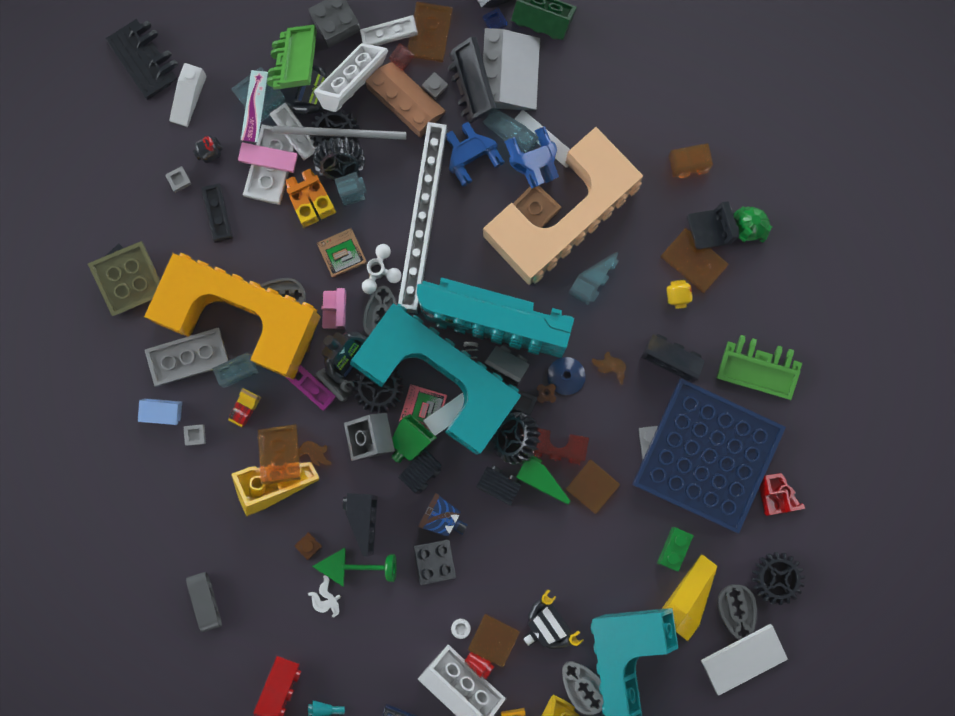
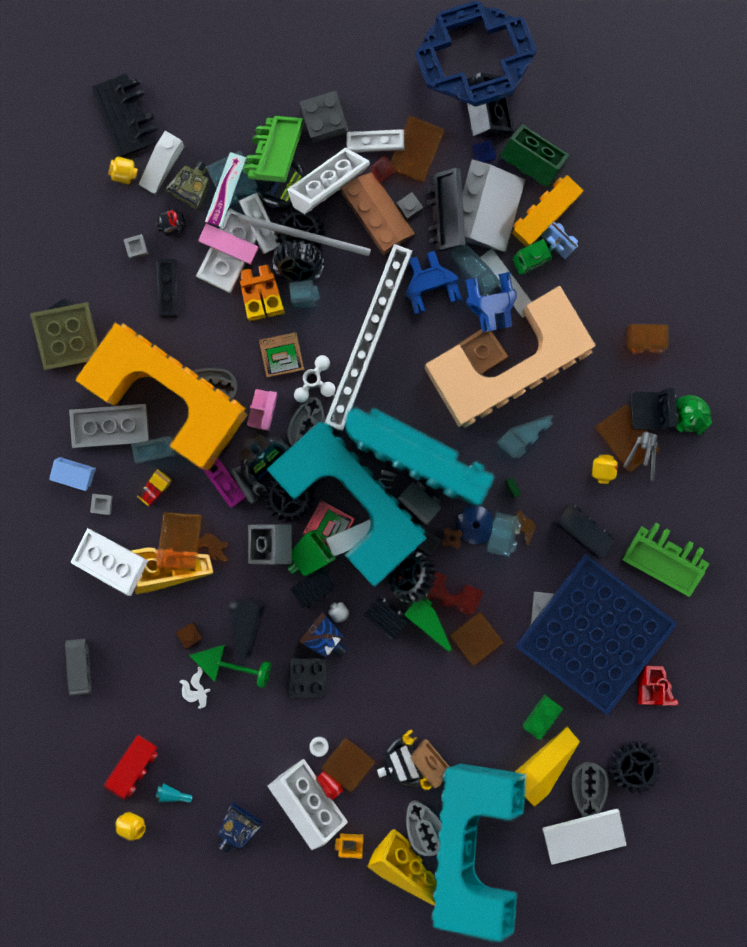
camera: 15 degrees right, 5 degrees up
none -> white tile [71,528,148,596]
none -> yellow head [108,157,137,184]
none -> torso [166,161,210,211]
none -> white piece [328,602,349,623]
none -> medium nougat tile [410,739,450,788]
none -> clear light blue brick [487,511,522,557]
none -> dark green tile [505,477,521,498]
none -> light orange brick [512,175,584,247]
none -> green torso [512,239,553,275]
none -> light blue hips [541,222,578,259]
none -> dark grey plant [623,432,658,481]

